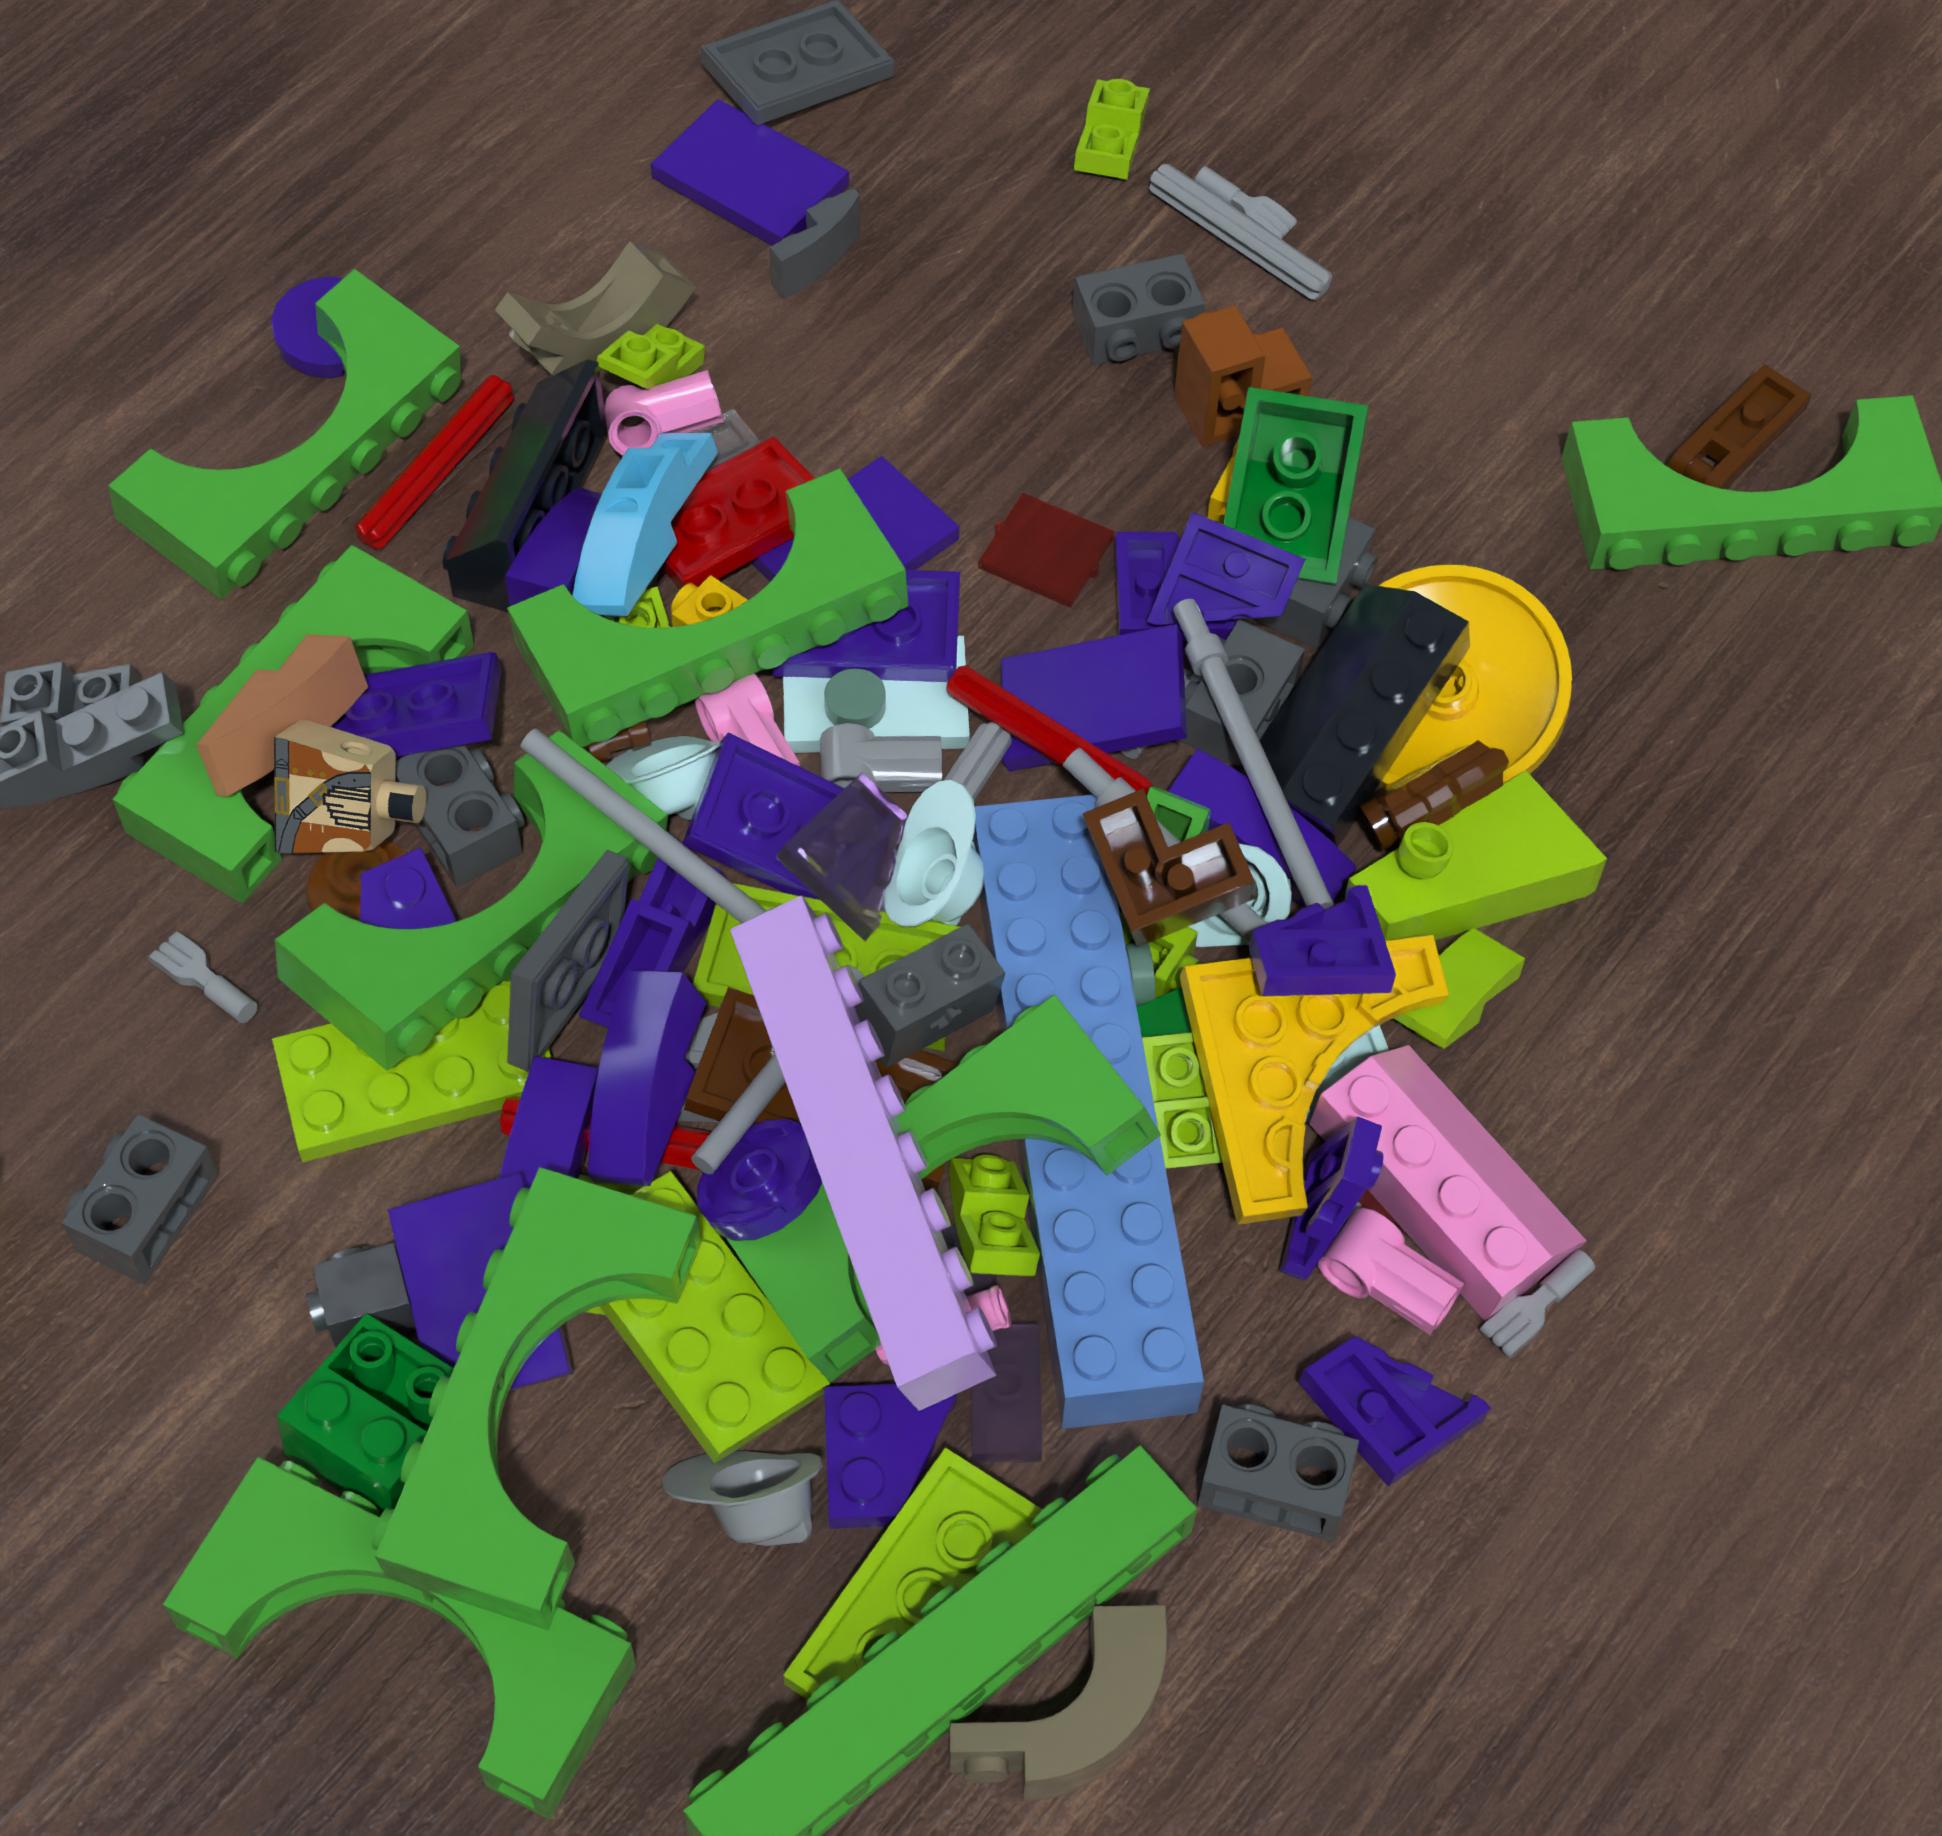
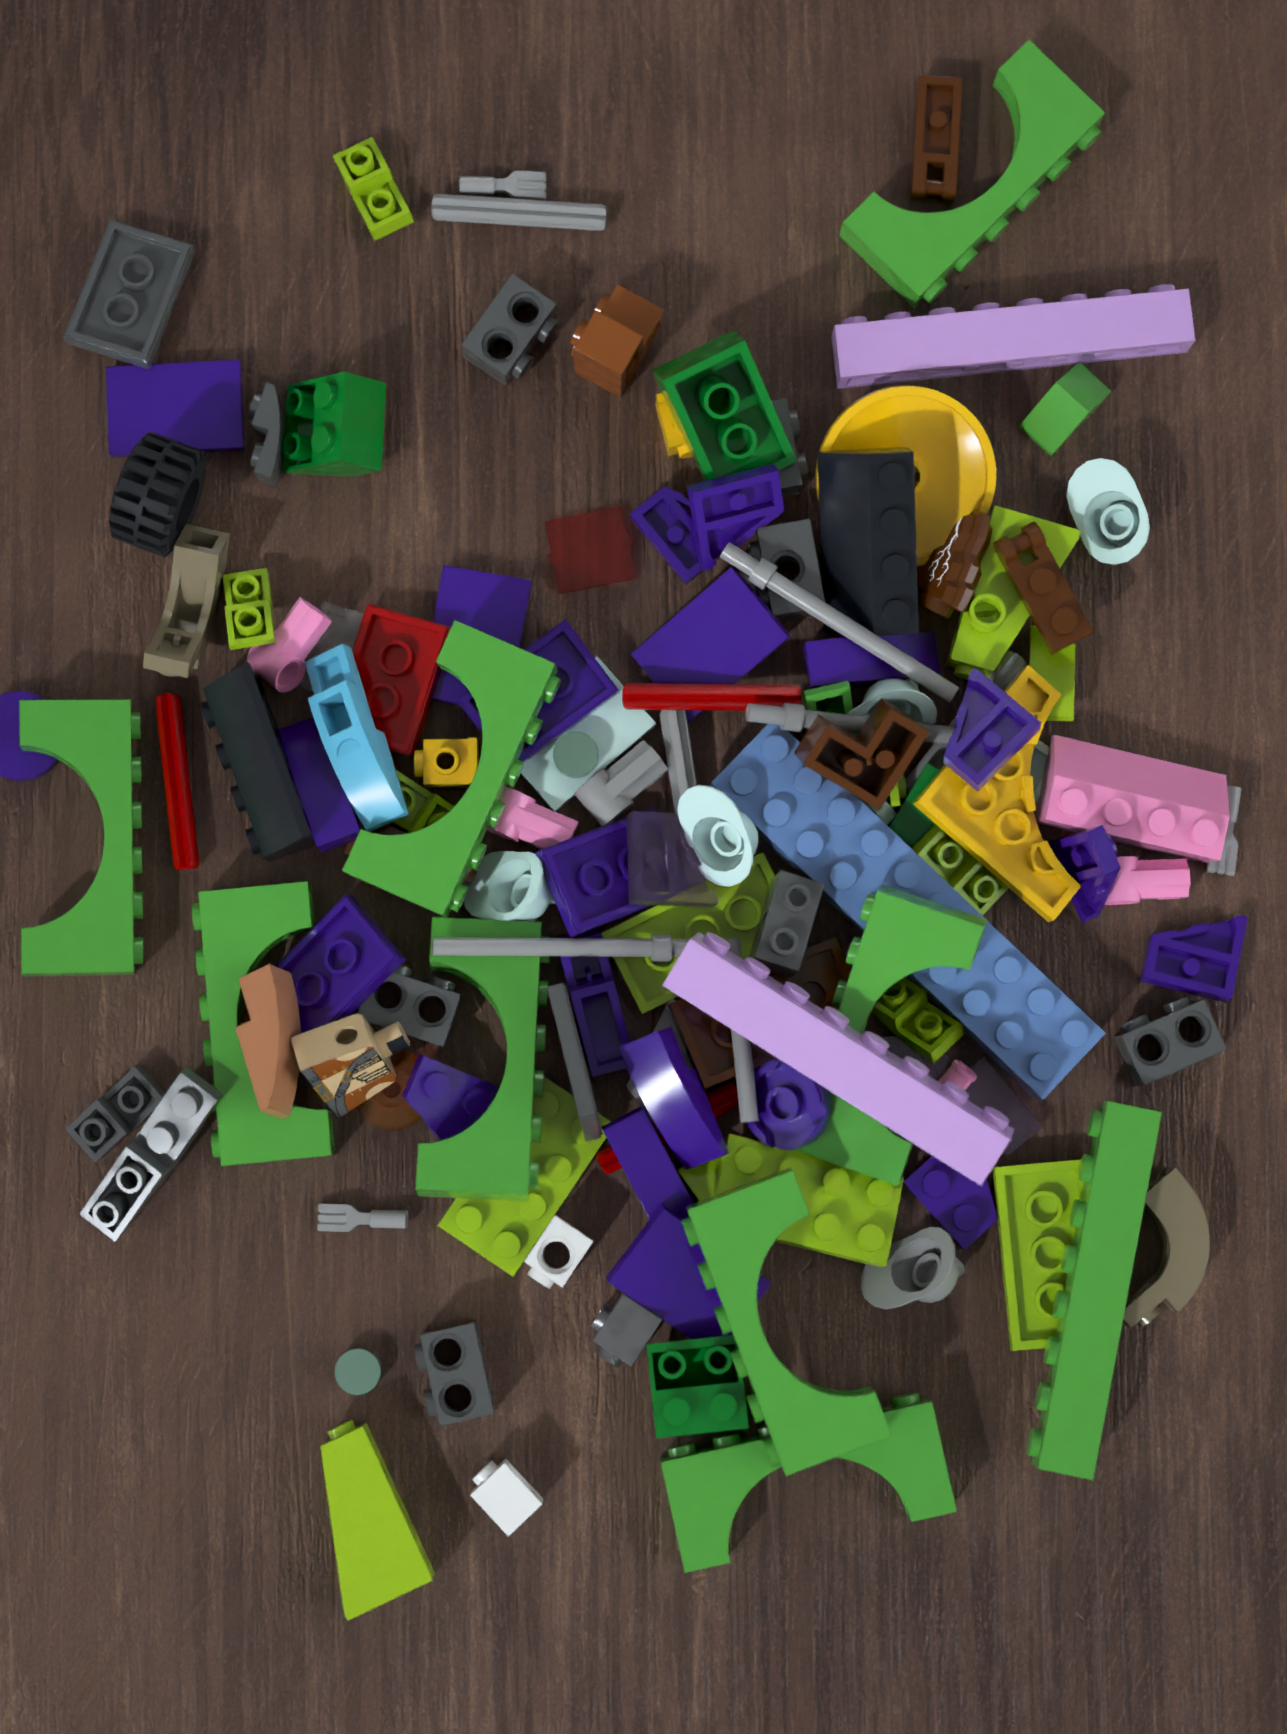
camera: 45 degrees left, 25 degrees up
none -> black tyre [109,431,206,557]
none -> green slope [283,371,386,477]
none -> sand green tile [335,1347,382,1395]
none -> white brick [470,1458,543,1537]
none -> white brick [524,1215,593,1289]
none -> lavender brick [831,284,1196,389]
none -> reddish brown plate [993,522,1094,655]
none -> bright green slope [1019,362,1112,456]
none -> light aqua piece [1067,458,1150,565]

